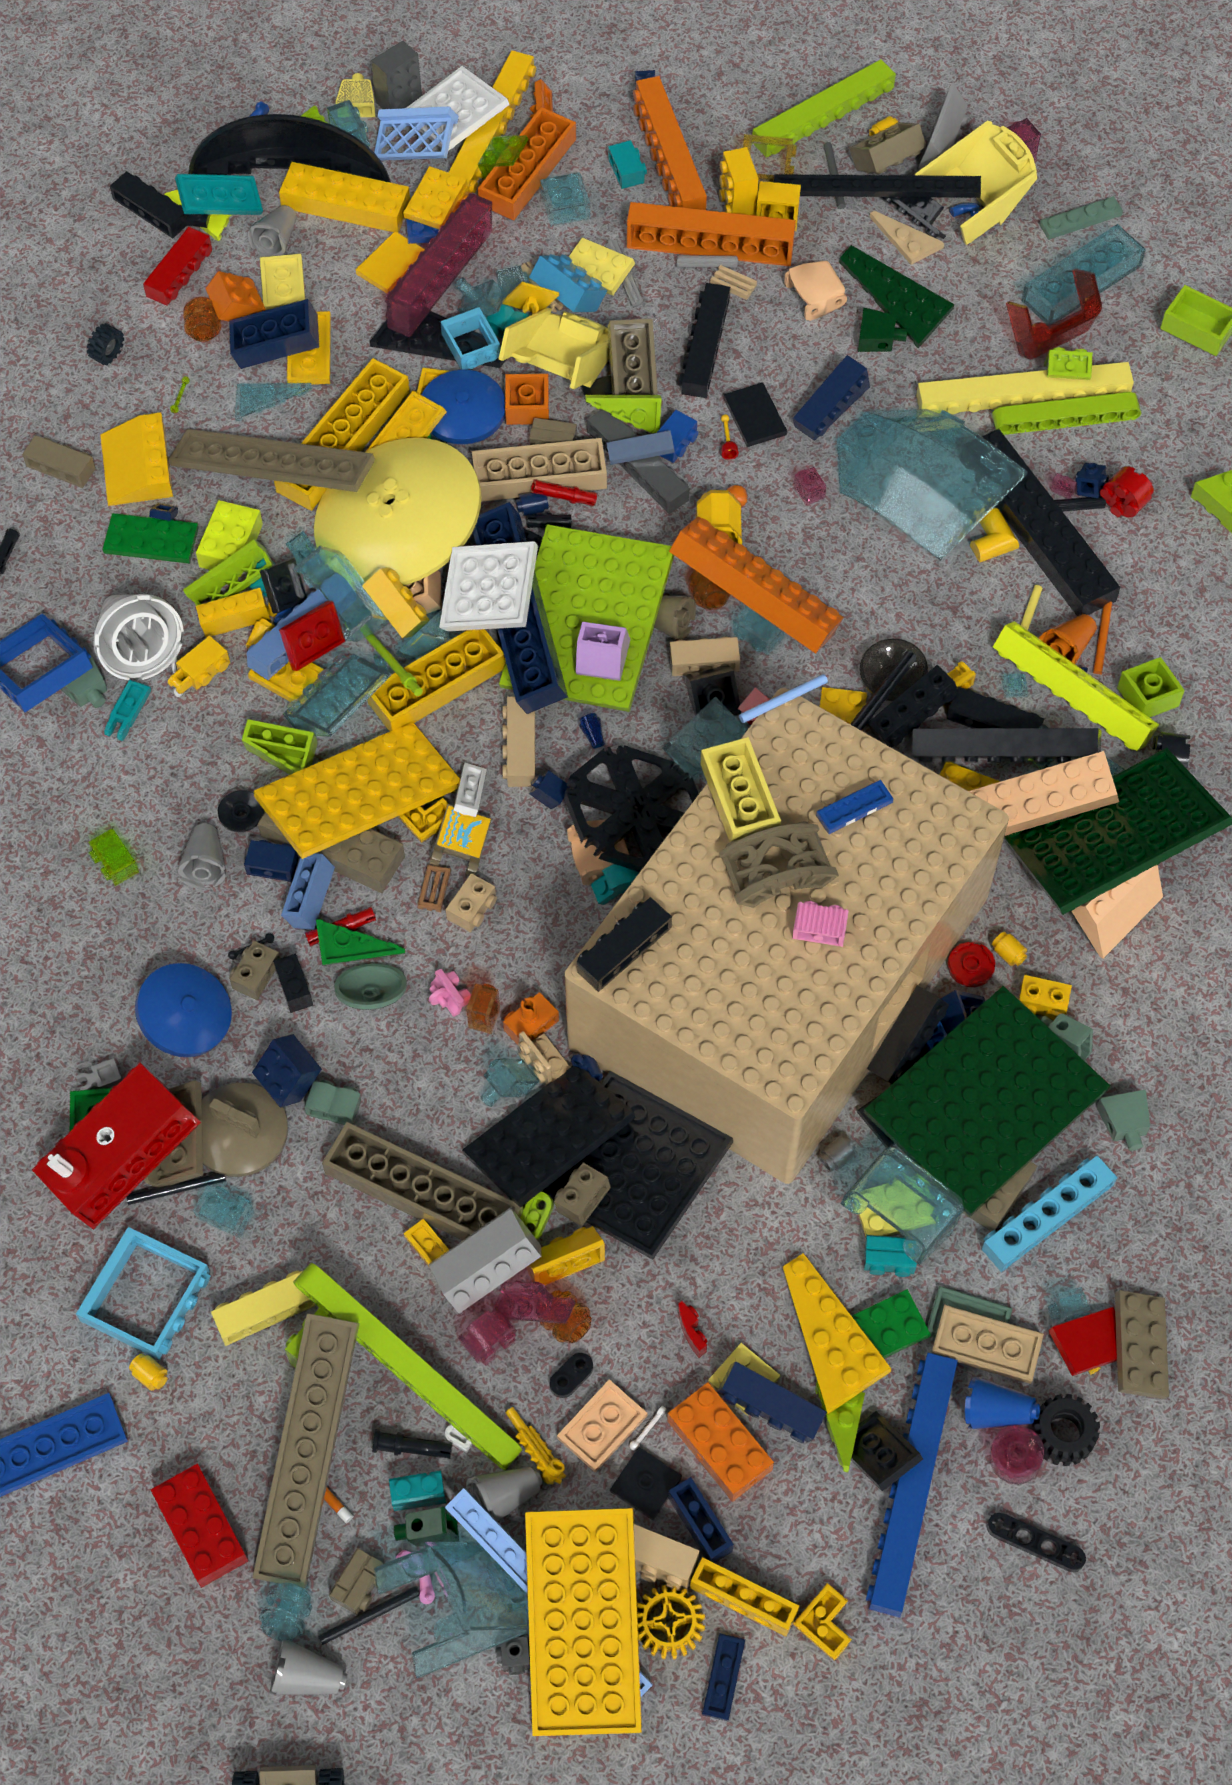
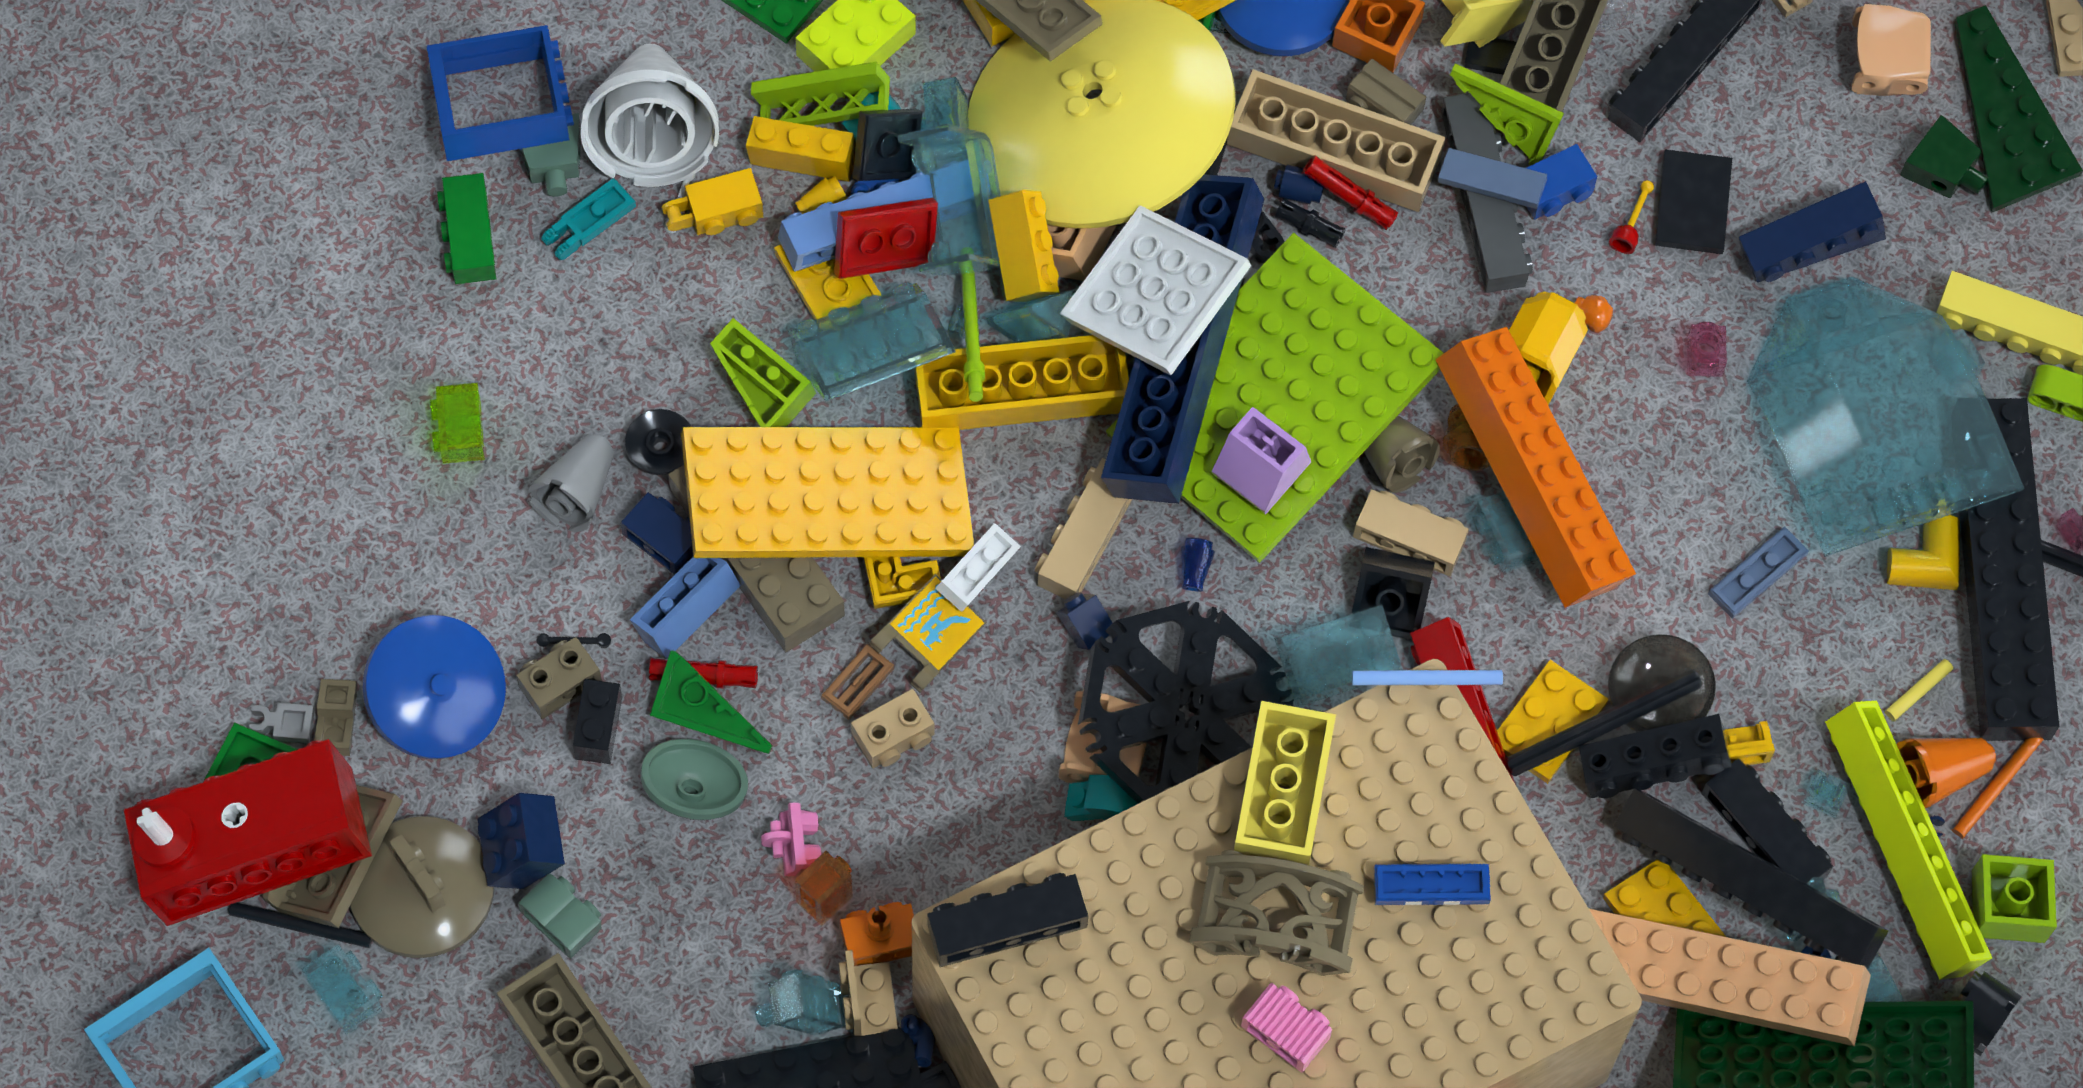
camera: 25 degrees right, 5 degrees up
none -> dark tan slope [314,679,357,756]
none -> green brick [437,173,497,285]
none -> sand blue tile [1708,526,1809,619]

